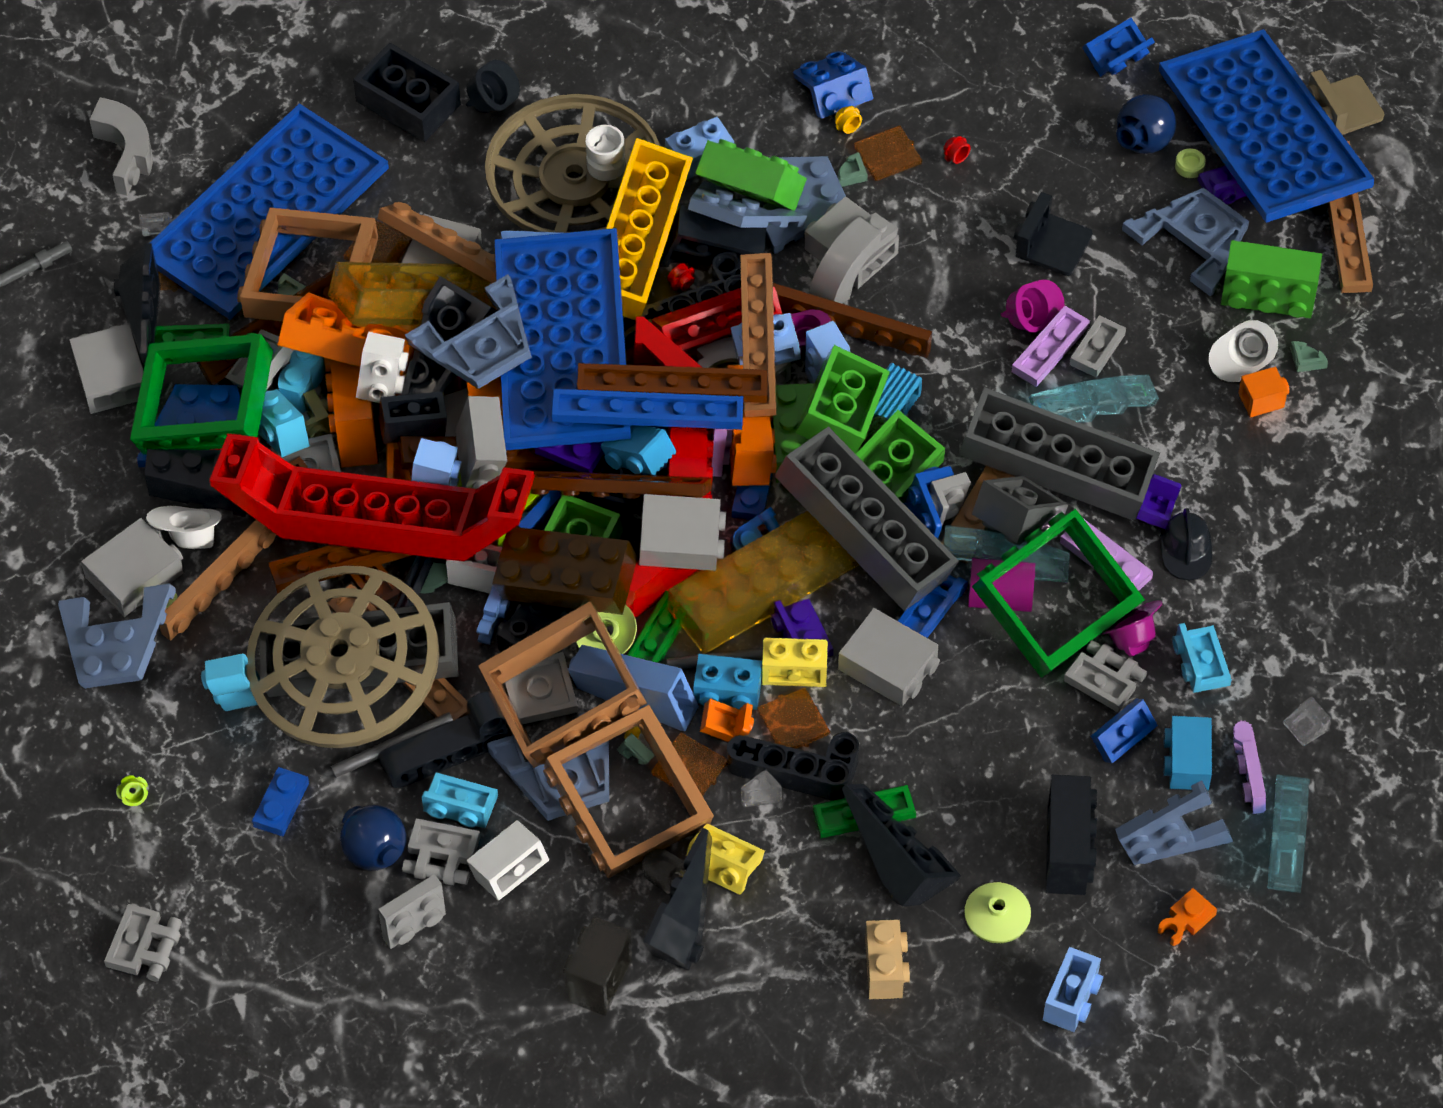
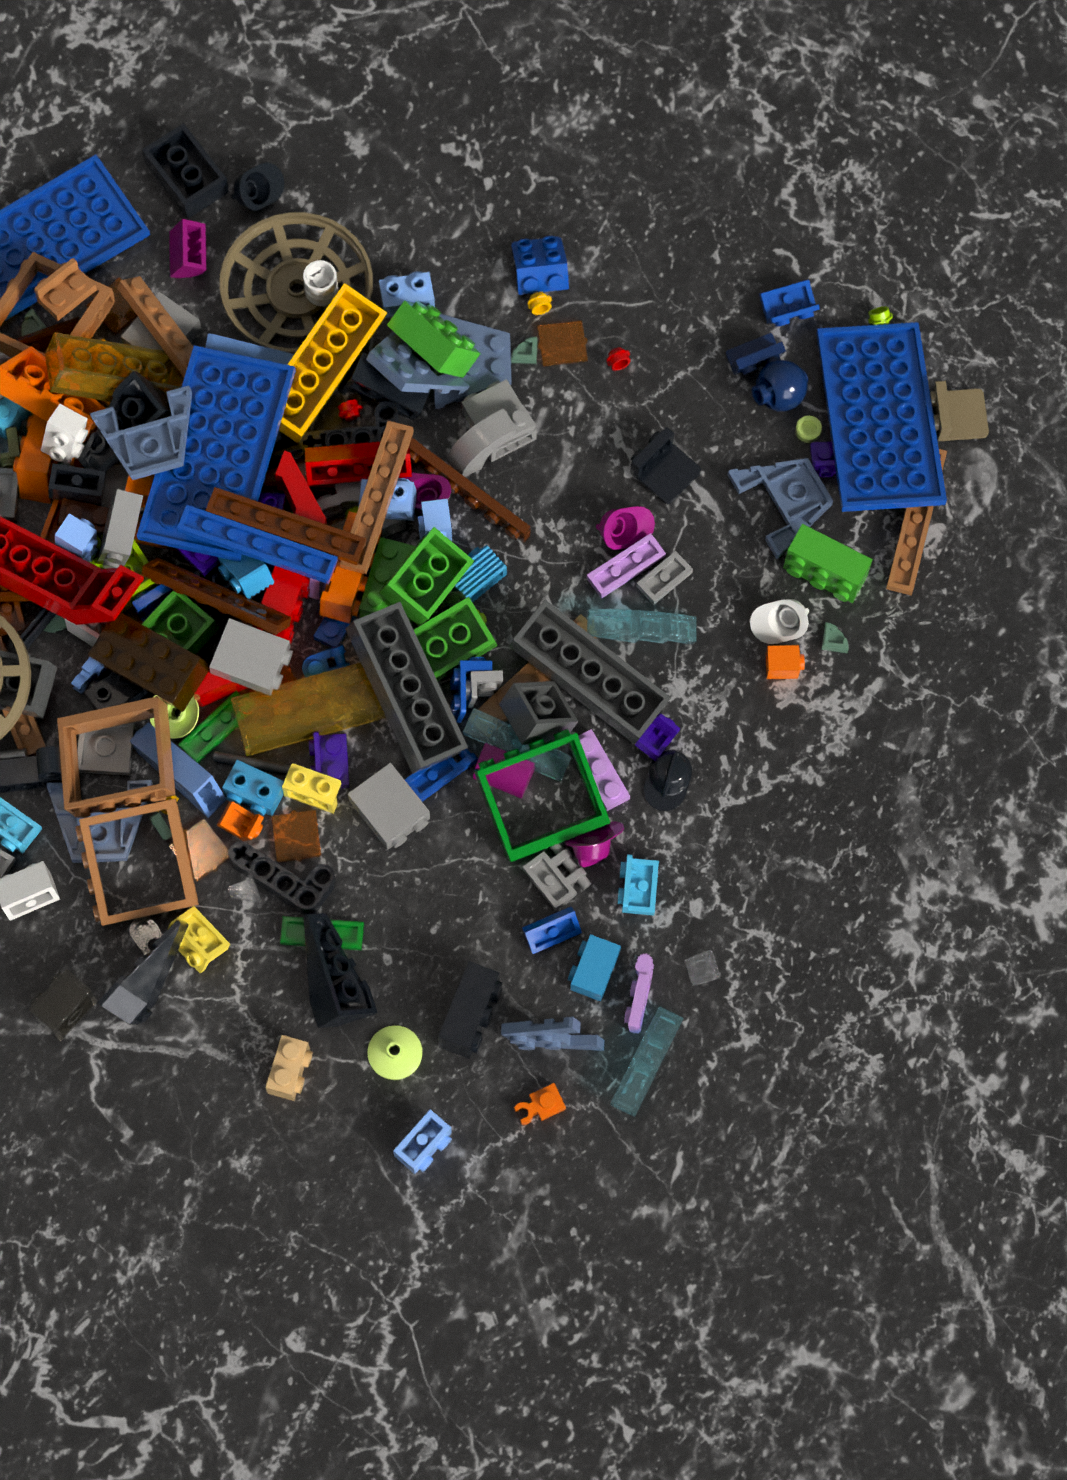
camera: 15 degrees right, 15 degrees up
none -> medium nougat bracket [34,258,97,321]
none -> magenta brick [169,219,206,278]
none -> dark blue bracket [725,333,786,375]
none -> lime plate [868,306,893,325]

